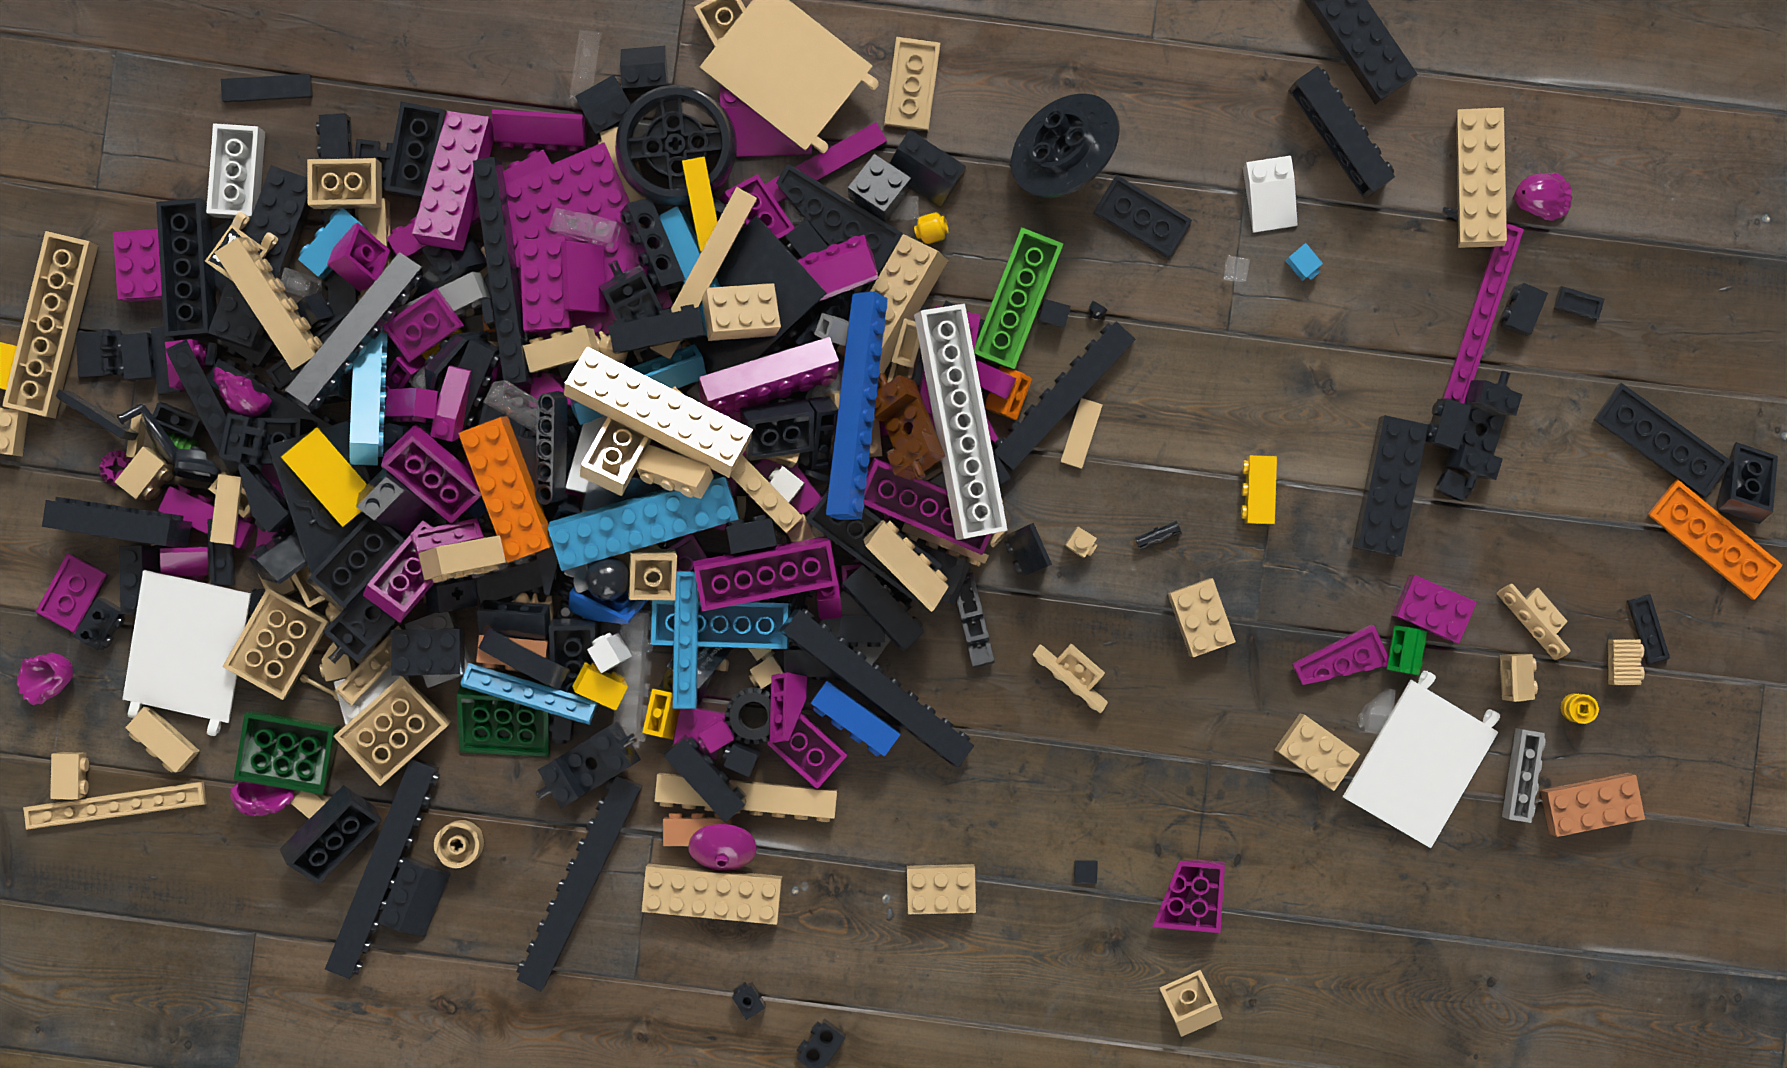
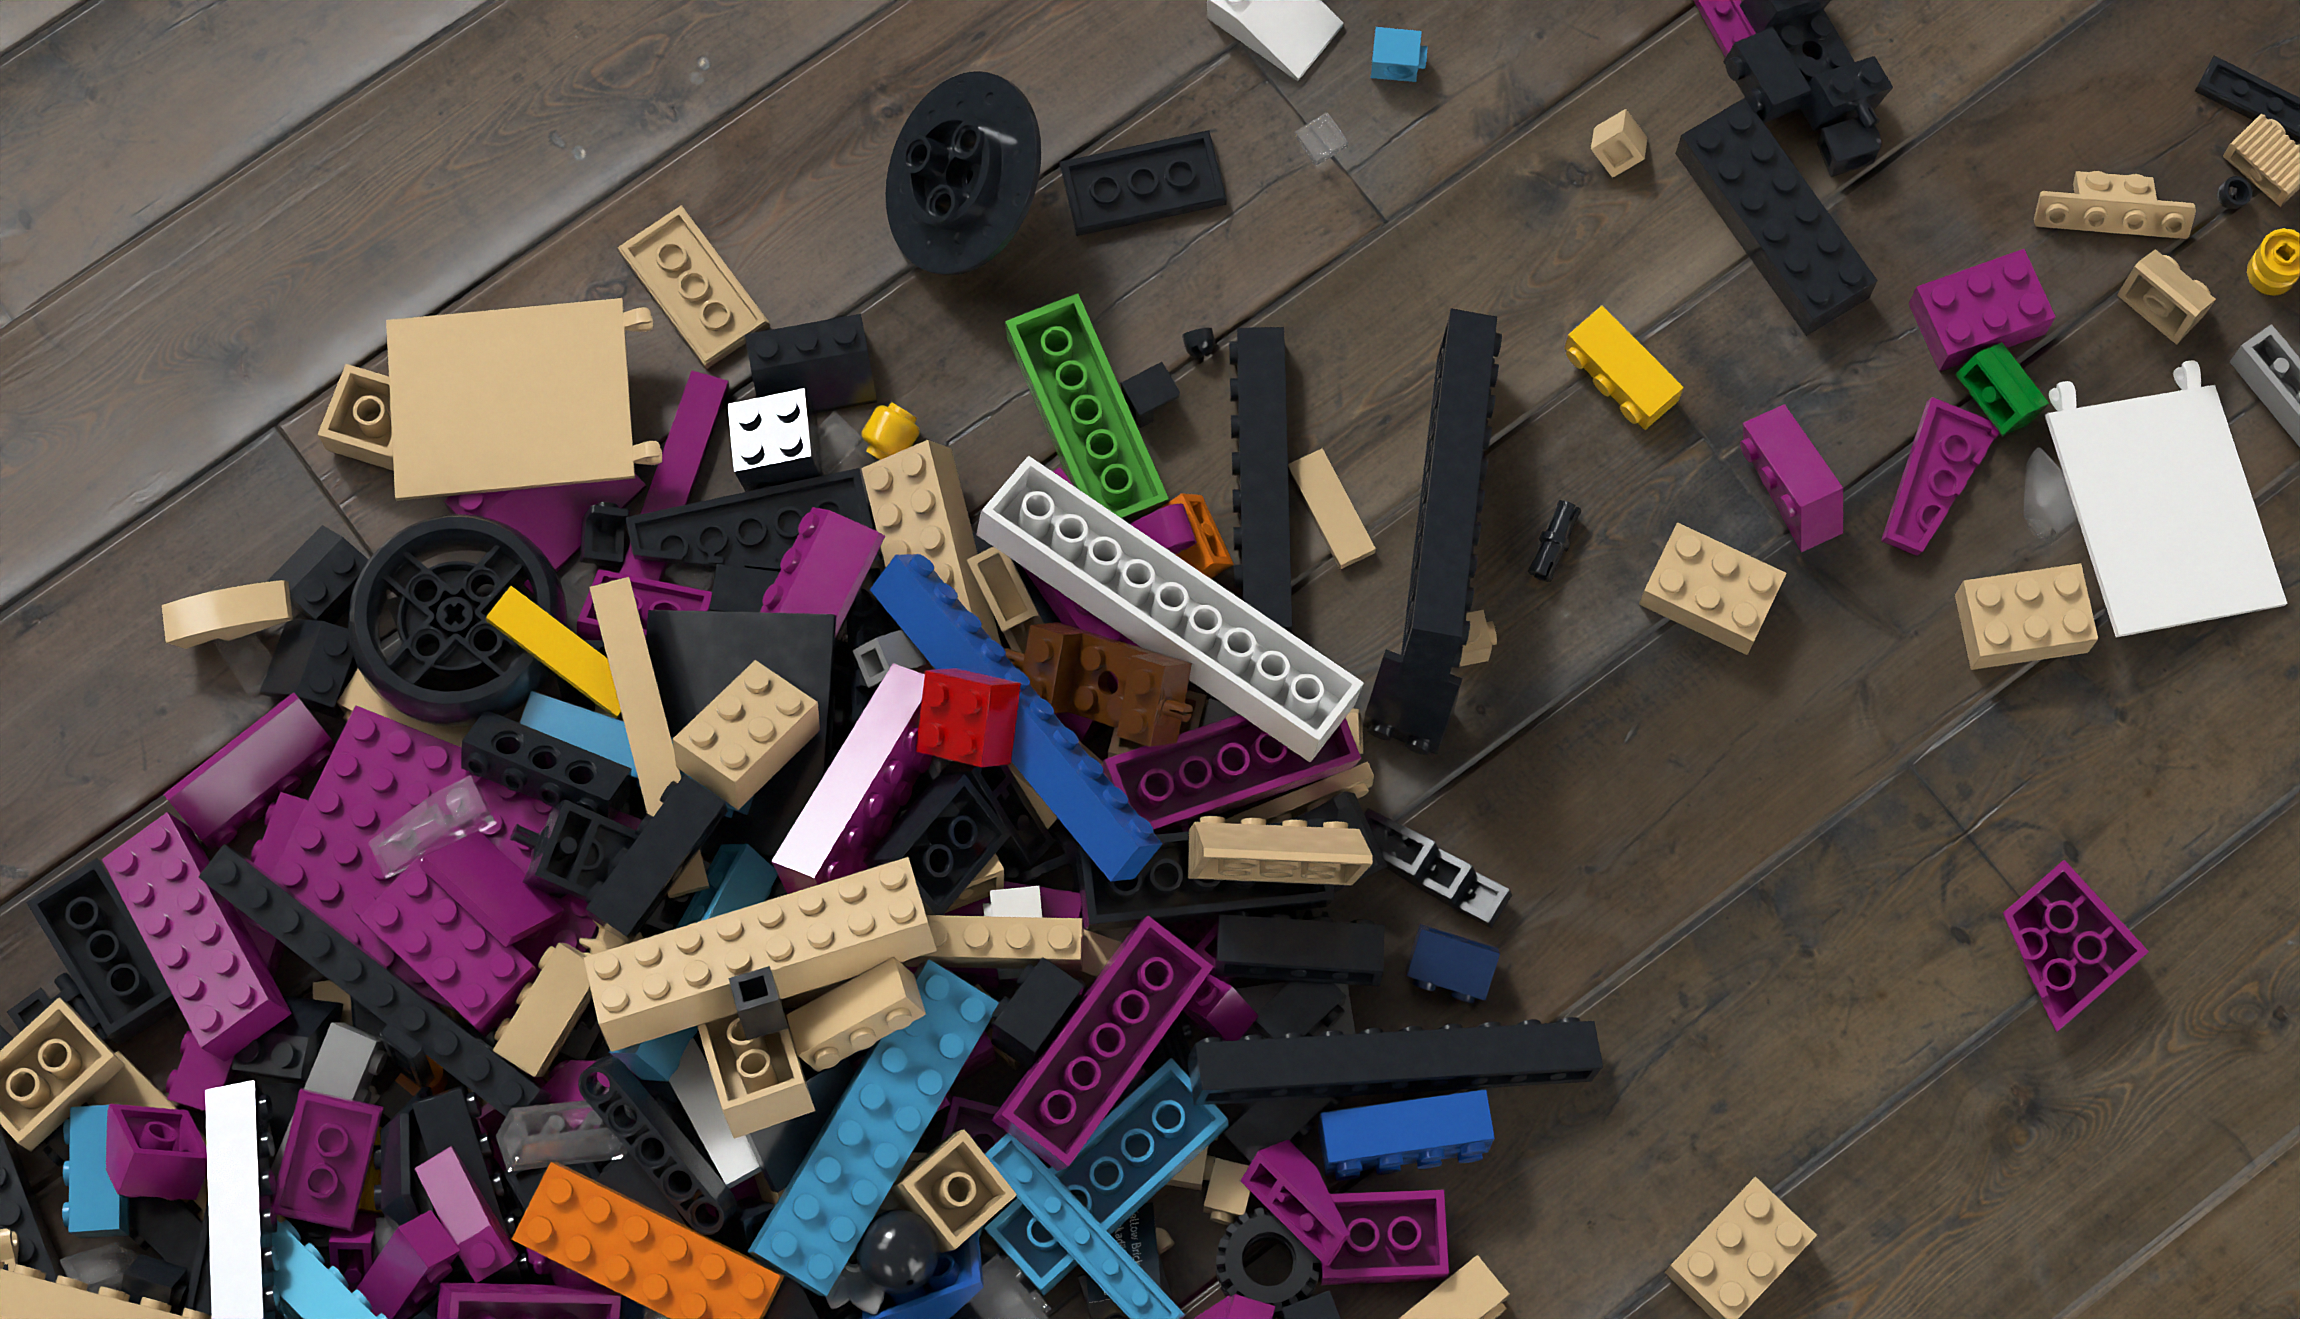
camera: 40 degrees left, 15 degrees down
tan bracket [1033,644,1108,713] -> none
black tile [1074,860,1098,884] -> none
tan slope [1160,970,1222,1037] -> none
none -> tan slope [162,580,293,649]
none -> black bracket [580,502,630,567]
none -> black brick [729,966,788,1040]
none -> red brick [916,668,1021,767]
none -> black brick [1398,308,1502,683]
none -> dark blue brick [1406,924,1500,1003]
none -> tan panel [1591,109,1647,178]
none -> magenta wedge [1740,404,1843,553]
none -> black hinge [2217,176,2252,210]

